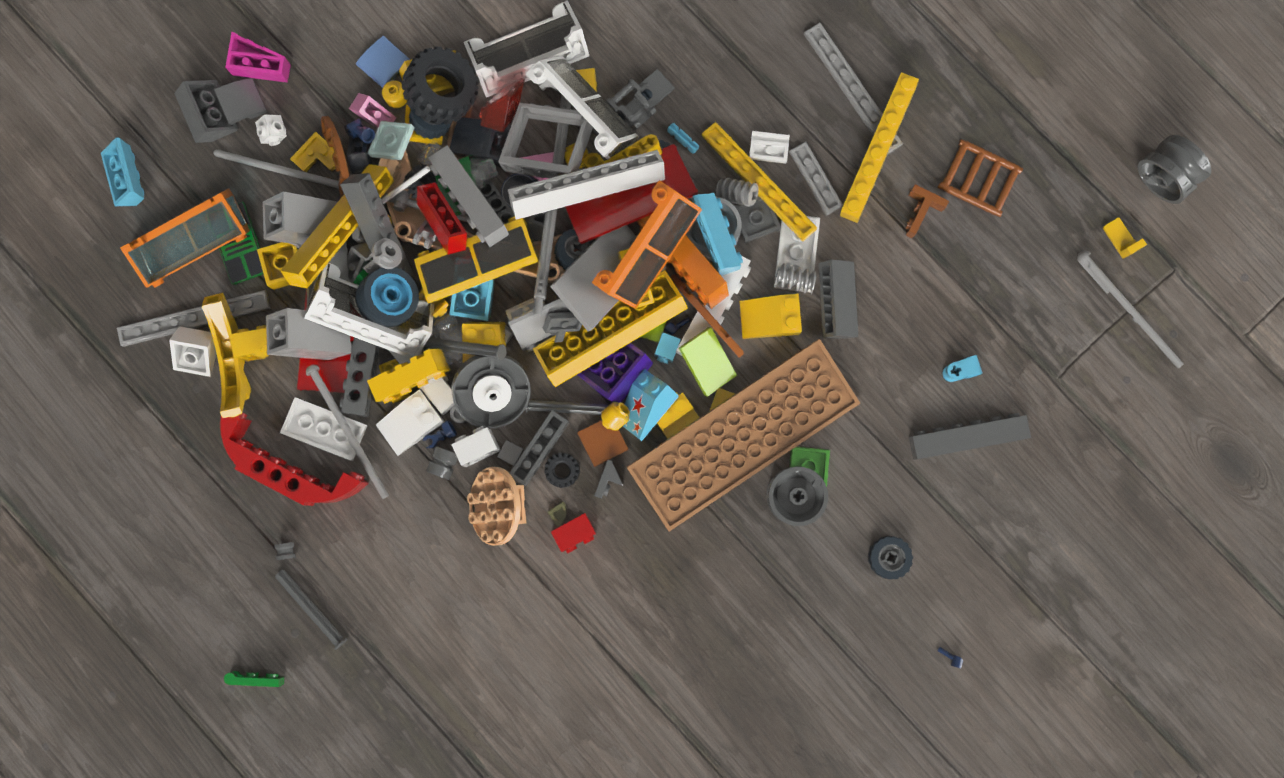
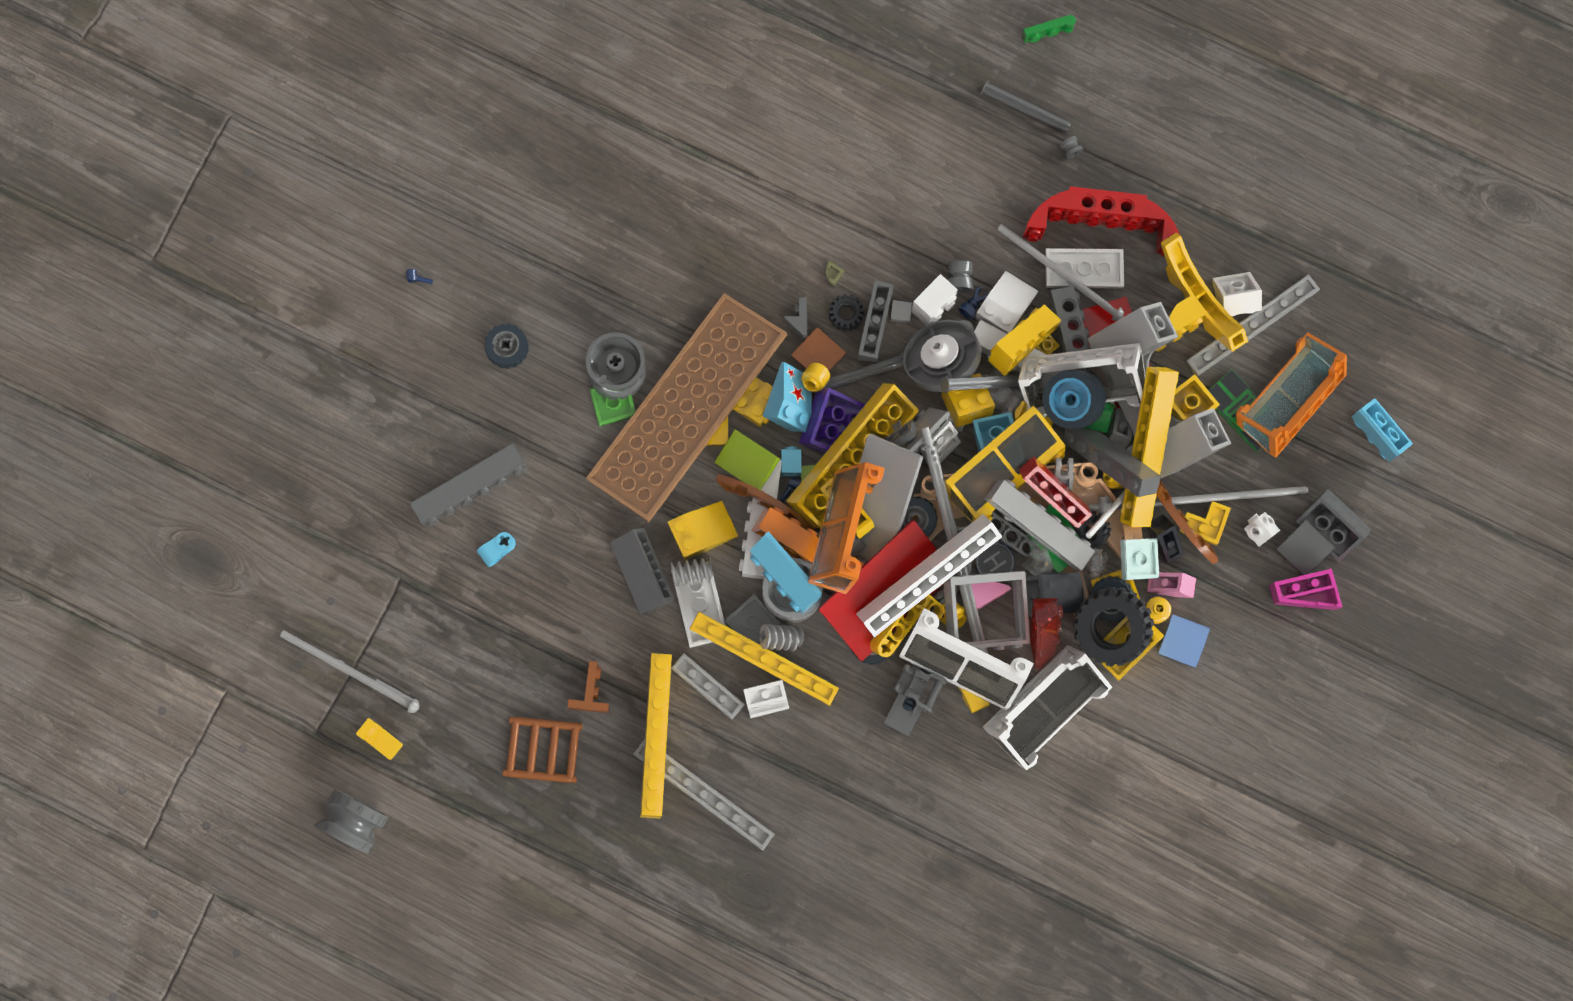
camera: 155 degrees right, 5 degrees down
dark blue leg [344,118,375,143] -> none
light grey piece [363,238,402,273] -> none
light nougat bracket [467,467,526,546] -> none
red brick [551,513,597,554] -> none
medium azure axle [667,123,699,154] -> none

